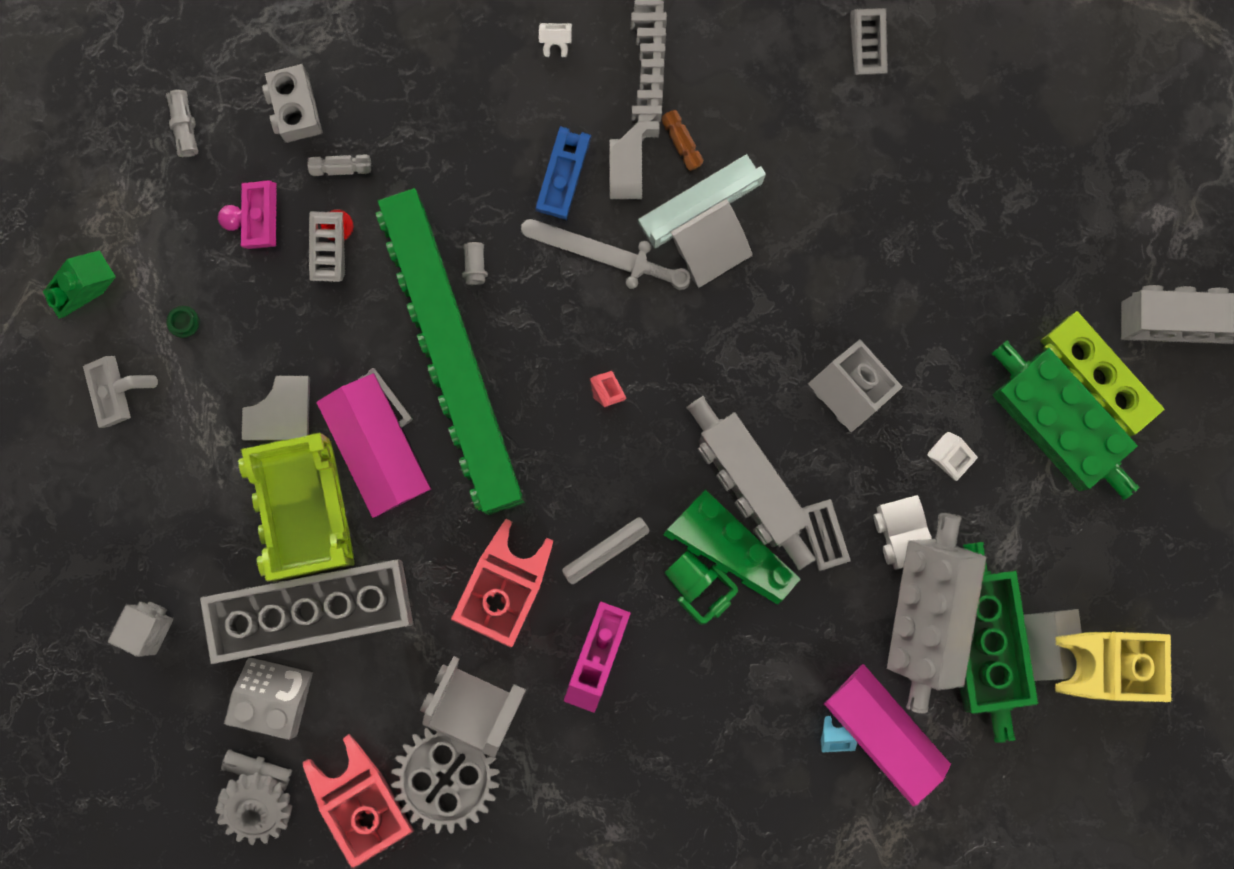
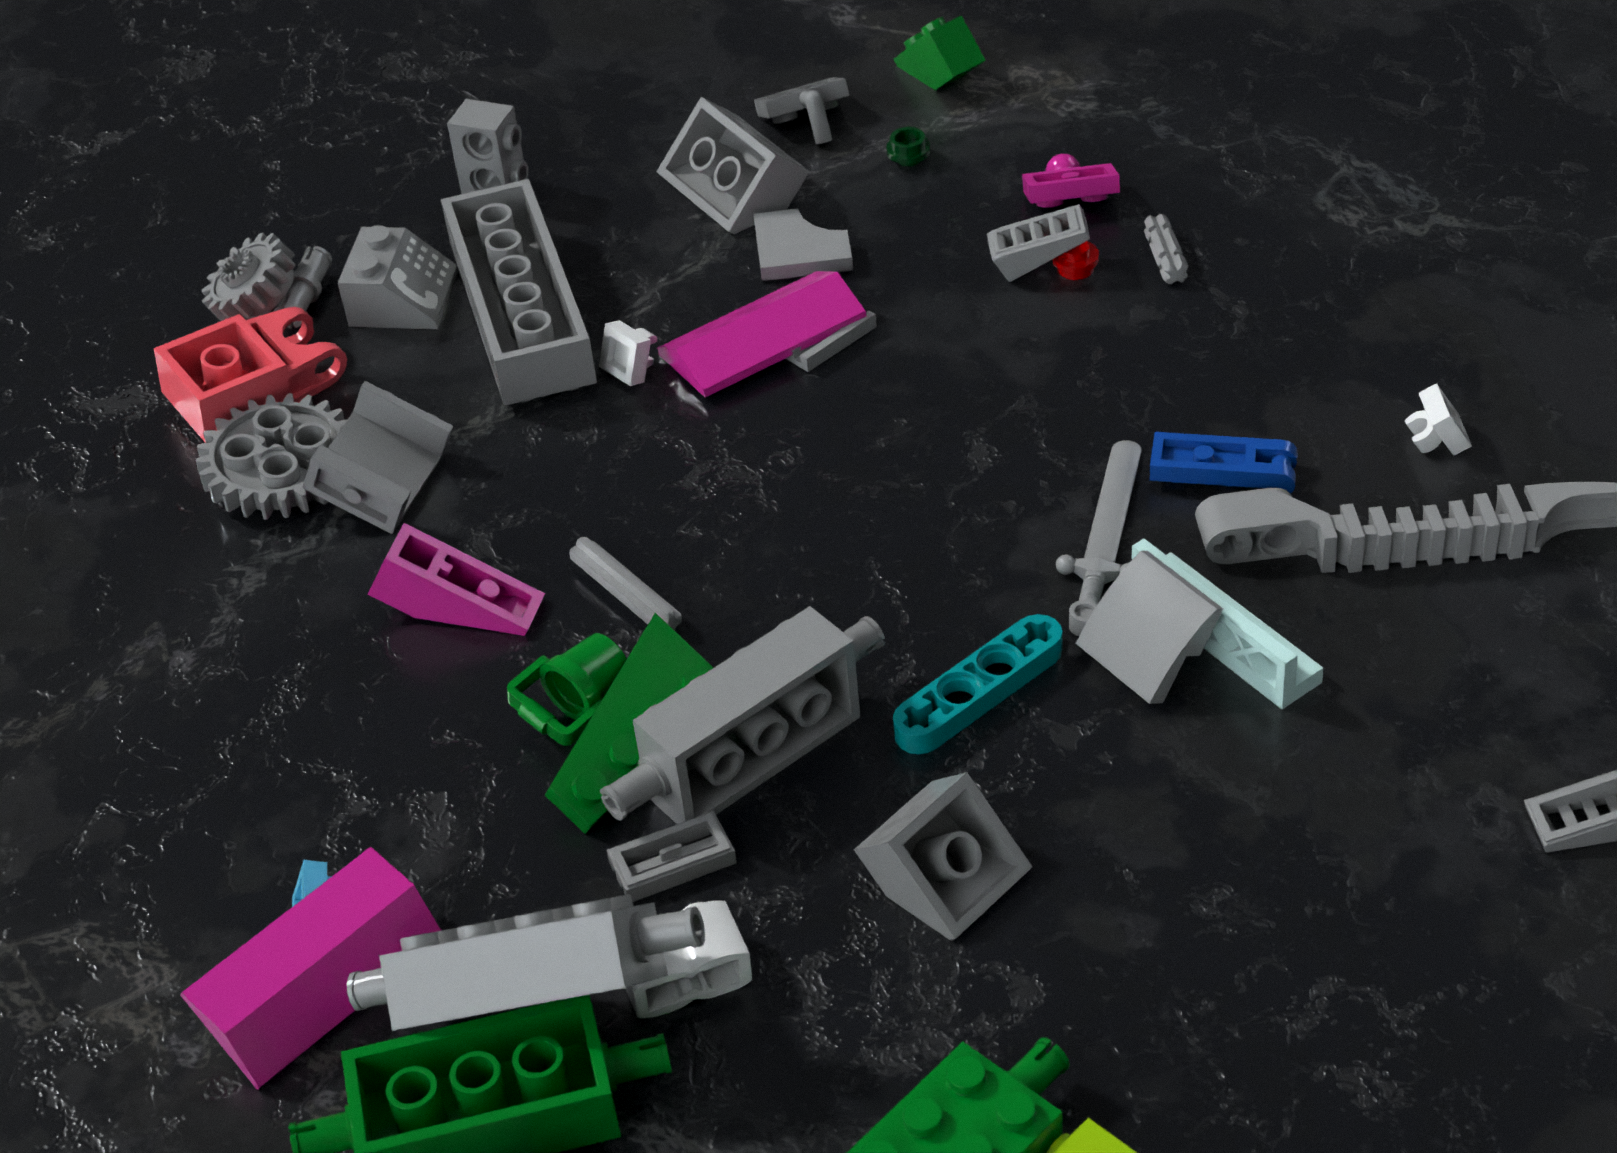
camera: 90 degrees right, 40 degrees down
light grey pin [166,90,198,157] -> none
lime windscreen [239,433,354,582] -> none
light grey brick [263,64,322,143] -> none
green brick [375,188,525,515] -> none
coral brick [451,518,553,648] -> none
light grey pin [462,242,488,285] -> none
coral slope [590,371,626,407] -> none
dark orange axle [662,110,703,170] -> none
white slope [927,432,978,481] -> none
none -> white tile [599,320,658,386]
none -> light grey slope [657,97,810,235]
none -> teal beam [893,614,1063,754]

